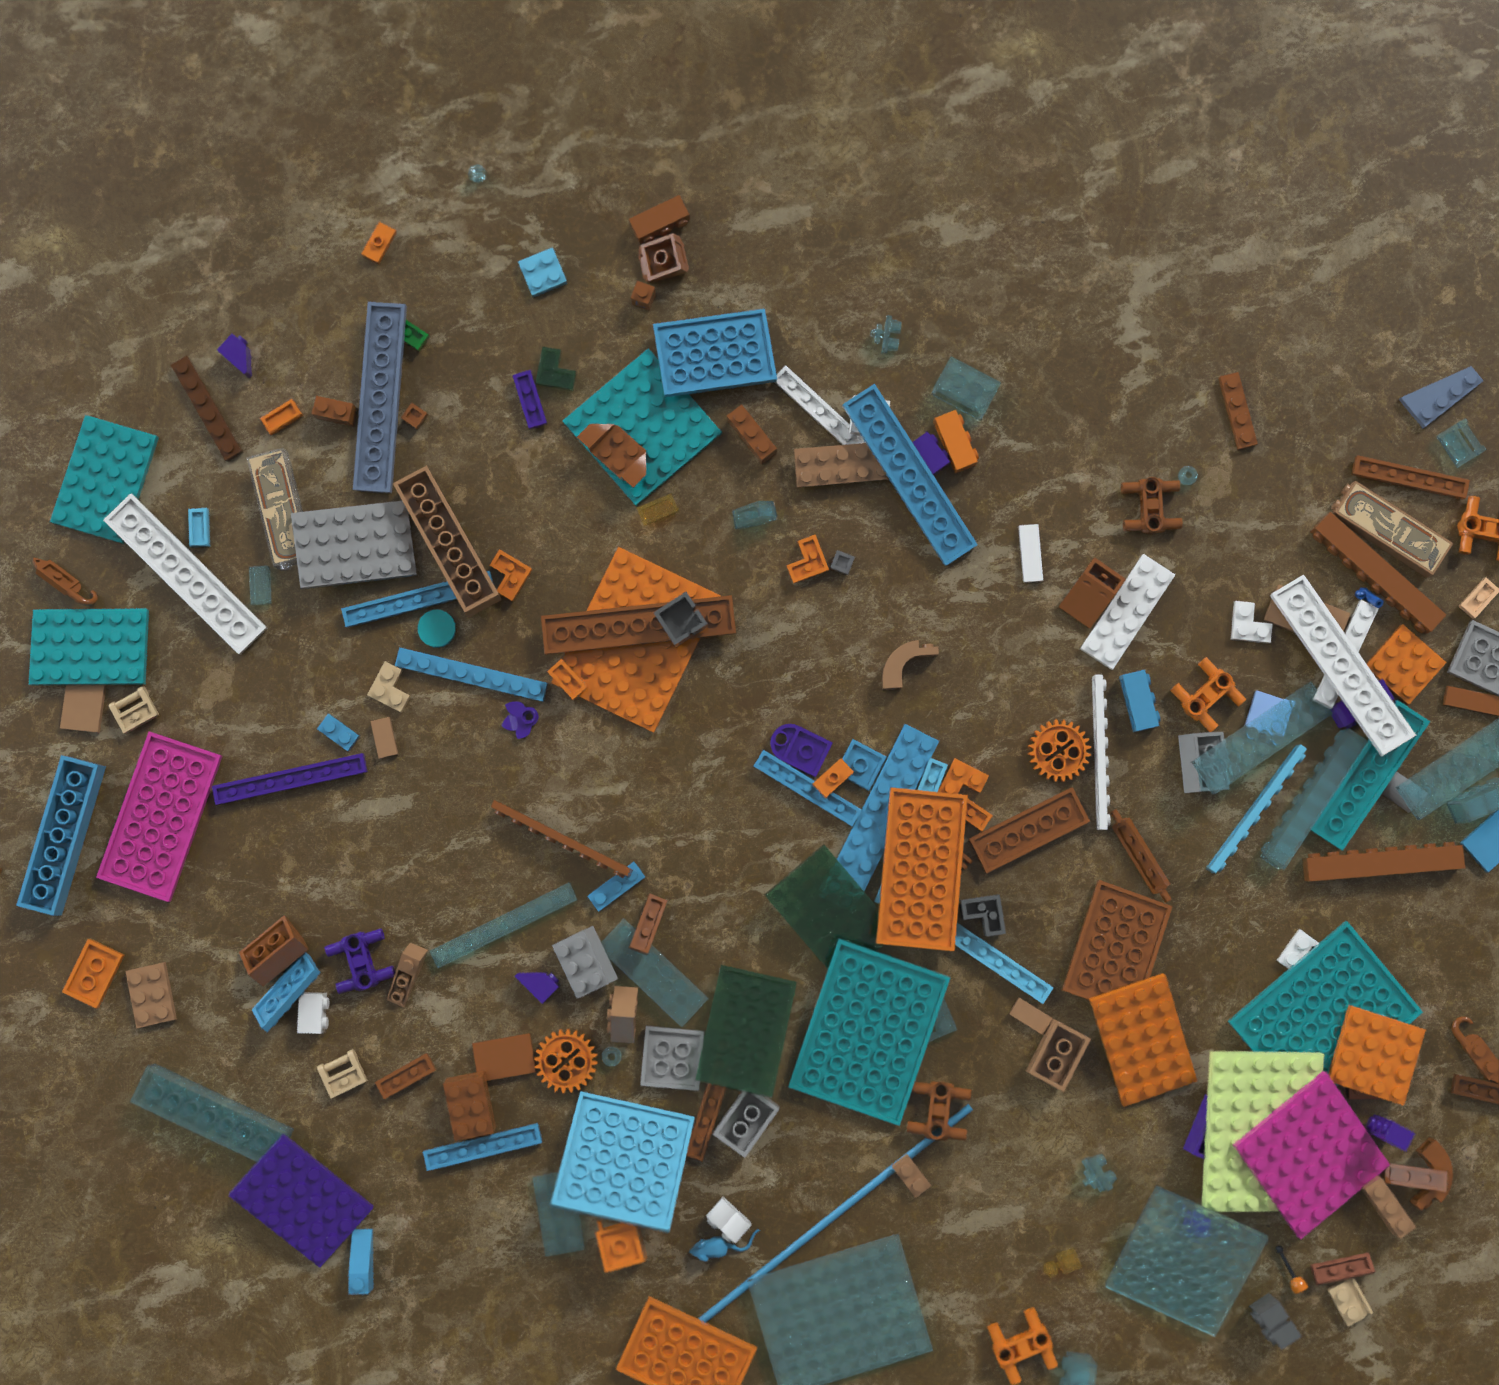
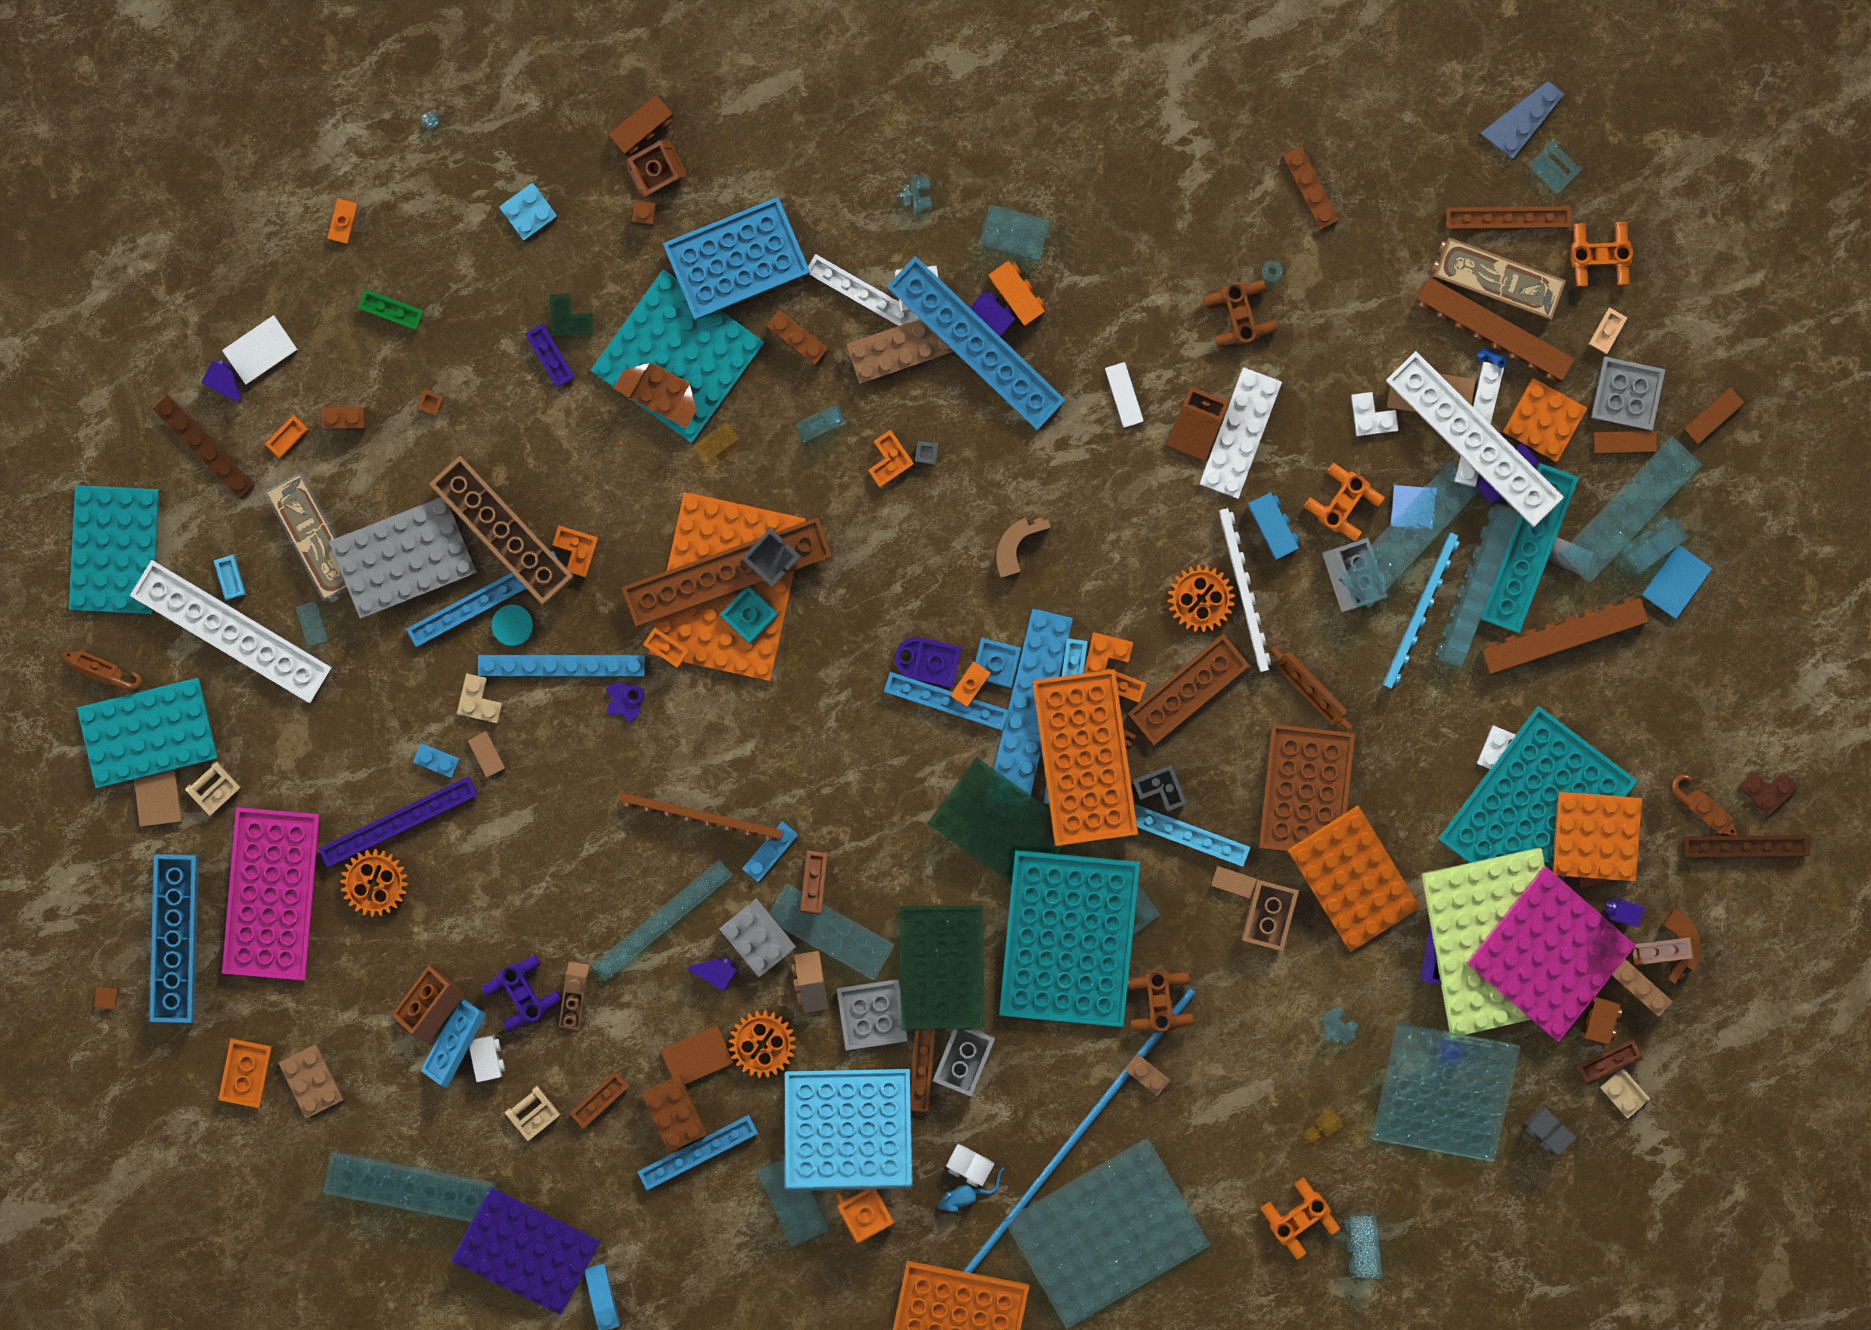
camera: 20 degrees left, 5 degrees up
sand blue plate [353,302,407,493] -> none
clear light blue plate [602,1047,622,1067] -> none
hinge [1275,1246,1308,1294] -> none
none -> white tile [222,315,298,385]
none -> orange gear [340,849,409,917]
none -> teal tile [720,586,778,644]
none -> dark orange brick [1580,996,1622,1045]

